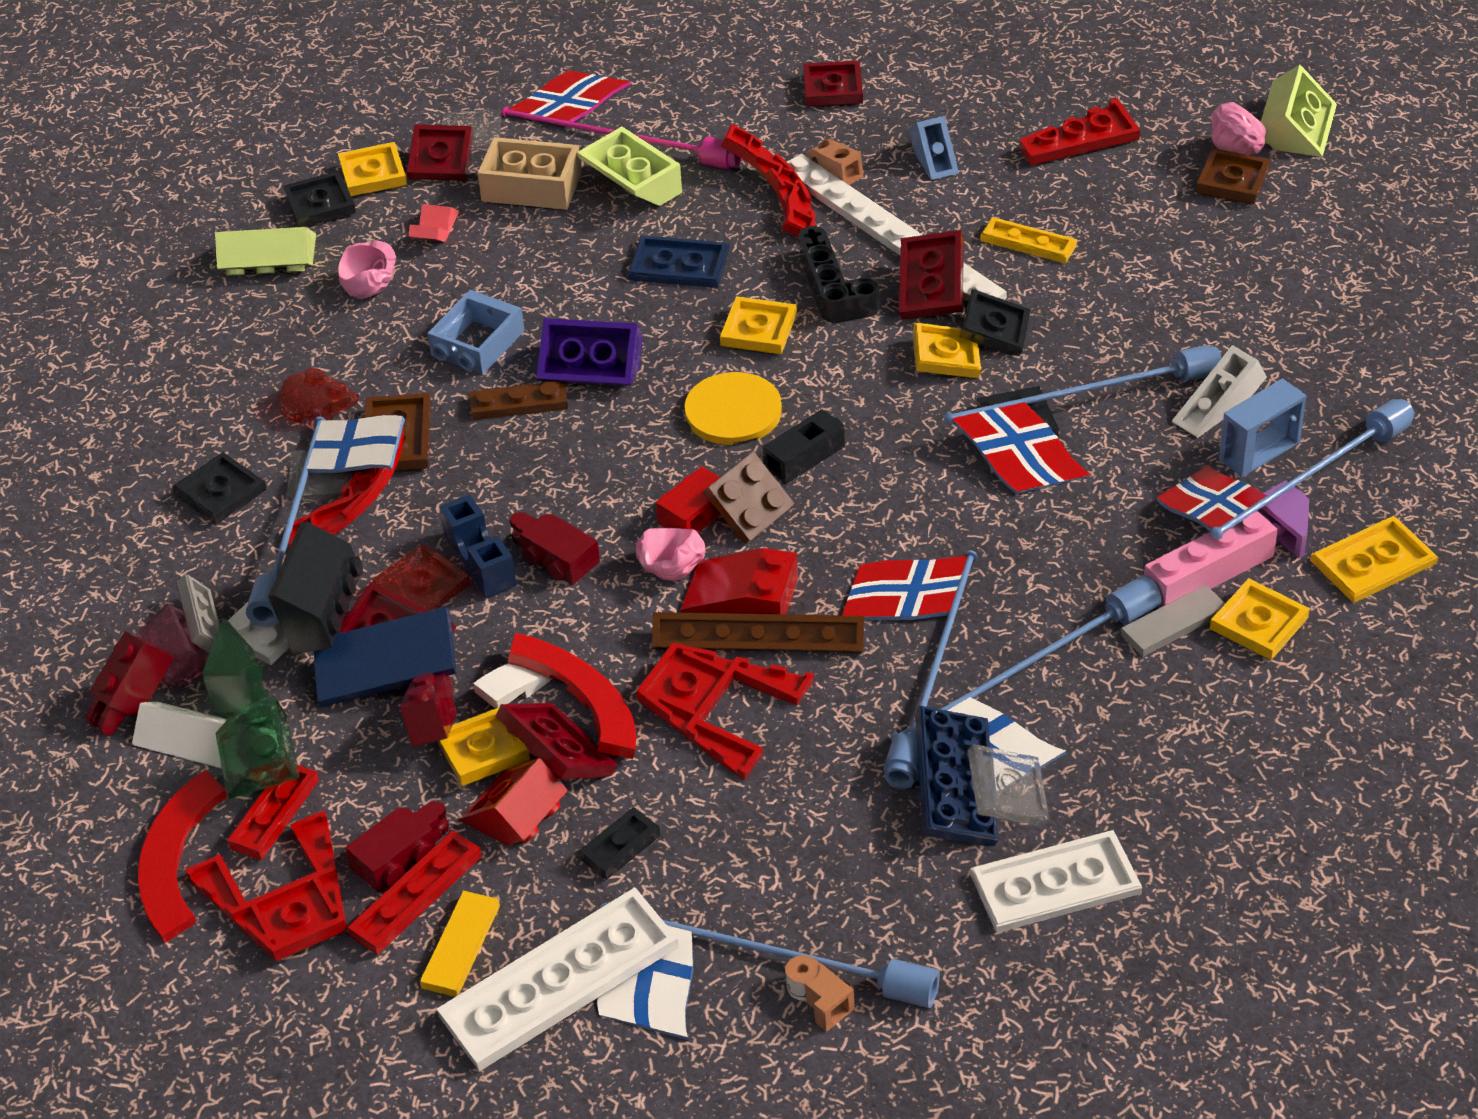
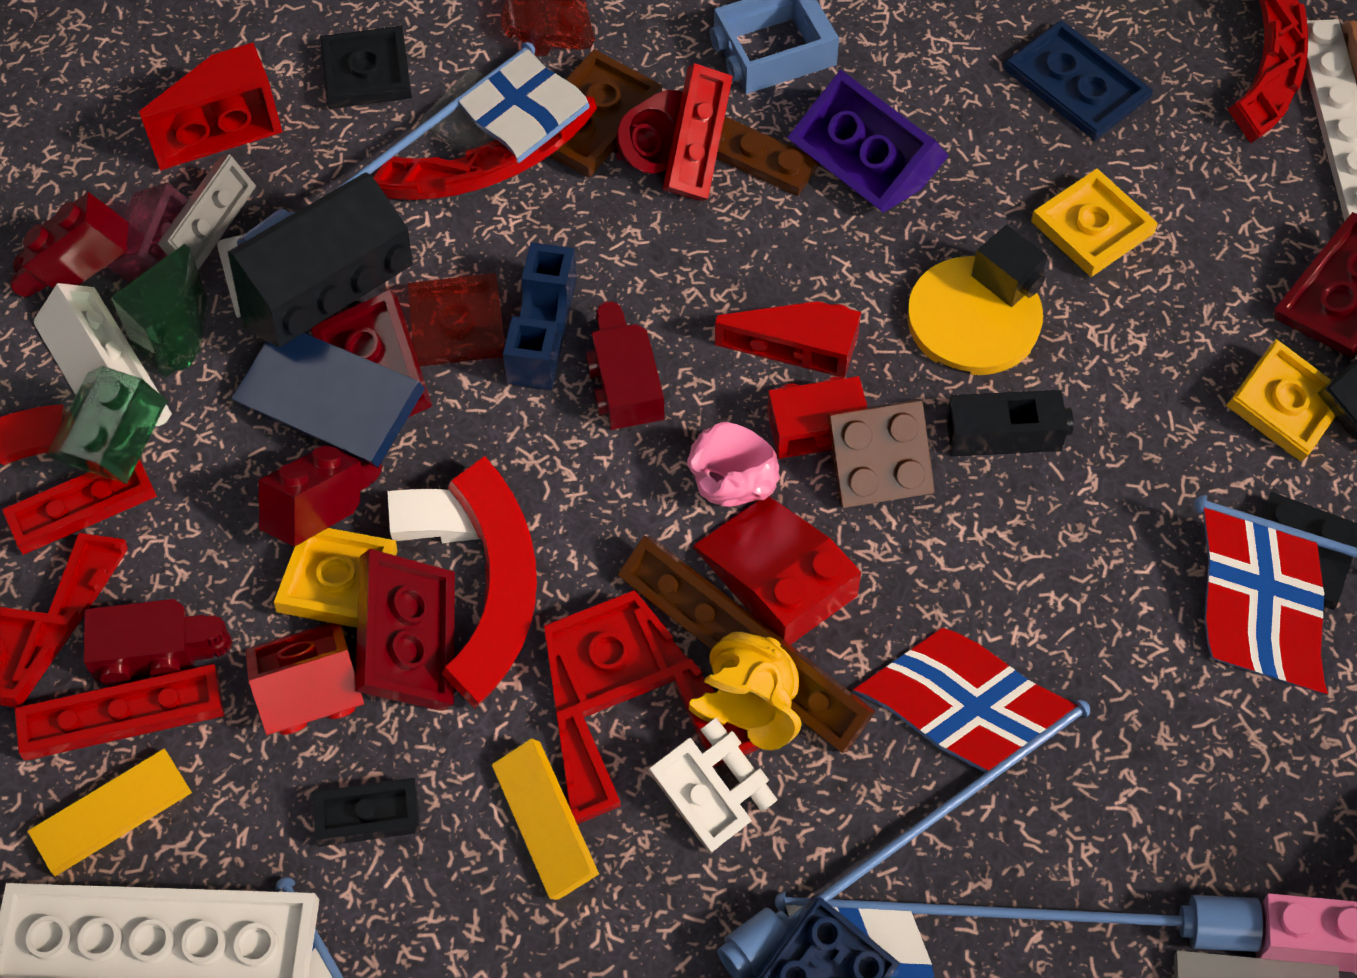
camera: 35 degrees right, 15 degrees up
black beam [799,226,879,323] -> none
none -> red slope [139,42,283,171]
none -> yellow tile [492,738,599,900]
none -> dark red piece [615,90,682,174]
none -> white plate [648,718,778,853]
none -> plate [663,63,733,201]
none -> yellow helmet [689,632,801,750]
none -> red slope [715,301,861,378]
none -> black brick [971,224,1048,307]

